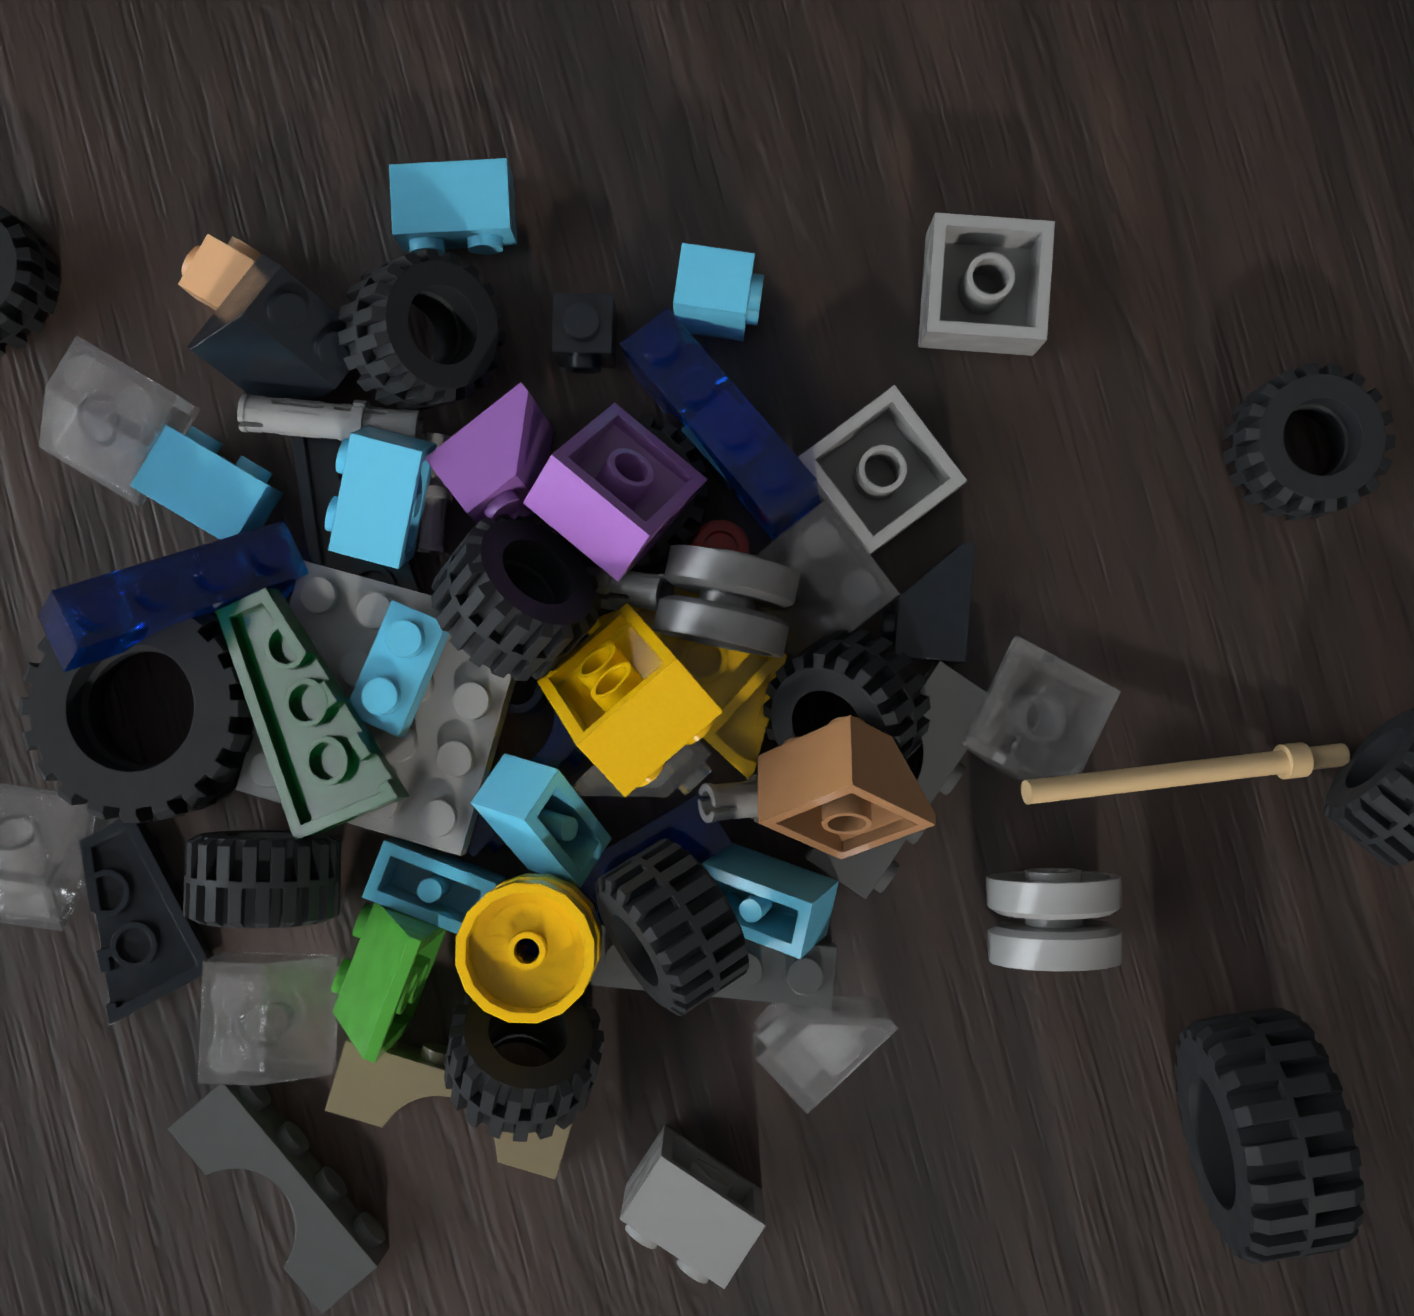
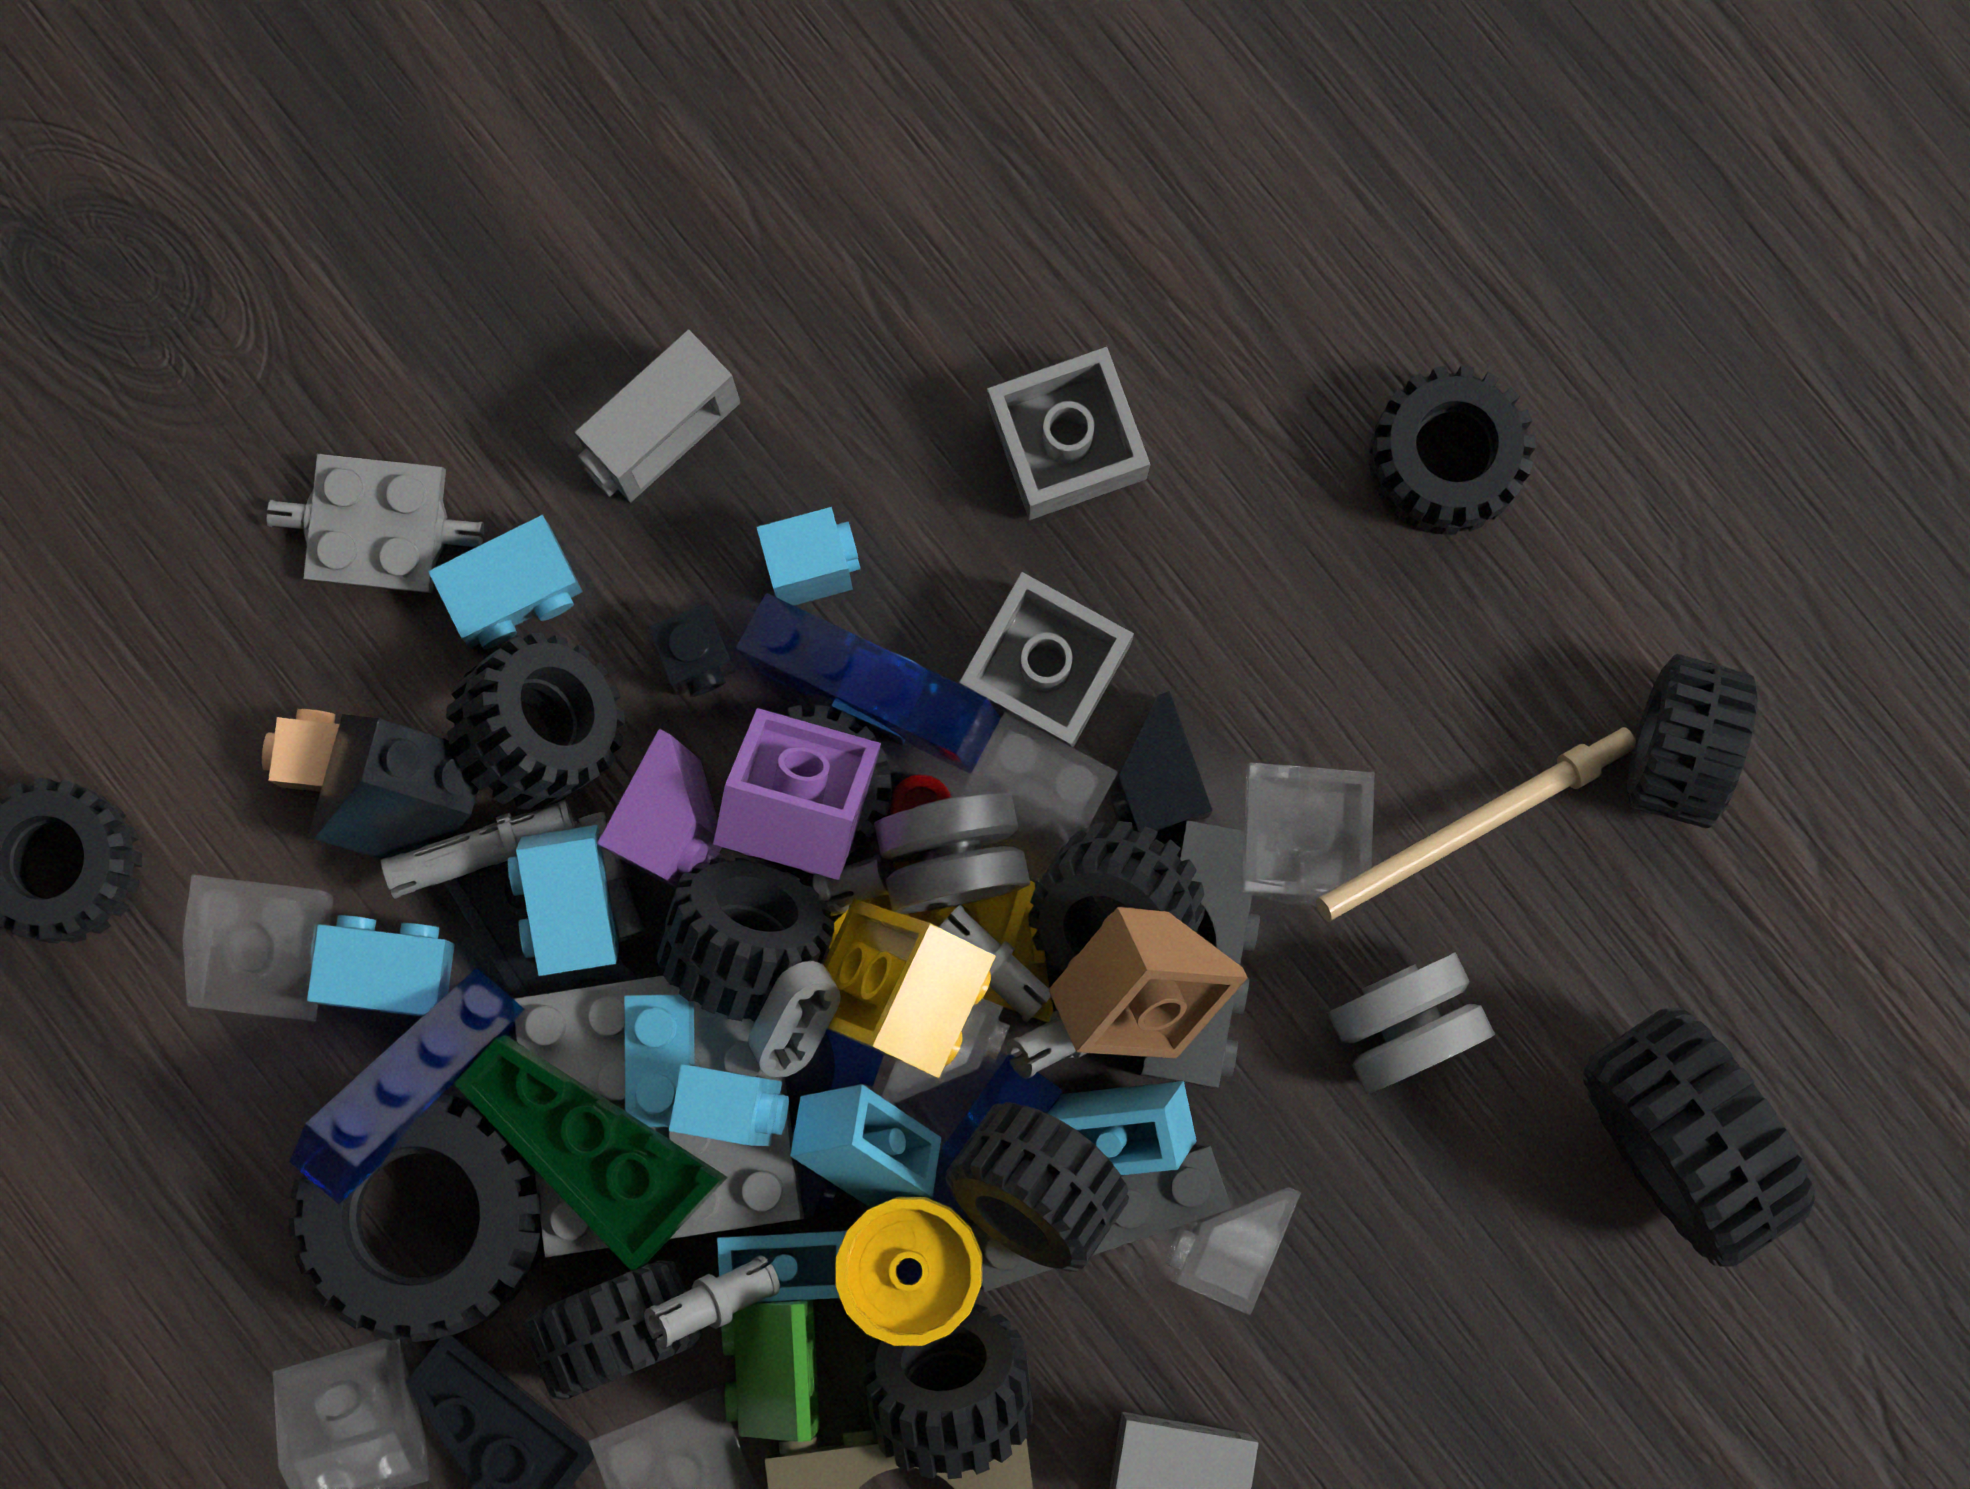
camera: 30 degrees left, 5 degrees down
none -> light grey plate [267,454,484,594]
none -> light grey window [575,329,741,503]
none -> light grey pin [644,1255,780,1348]
none -> medium azure brick [669,1064,789,1146]
none -> light grey beam [748,961,841,1078]
none -> light grey pin [939,905,1051,1022]

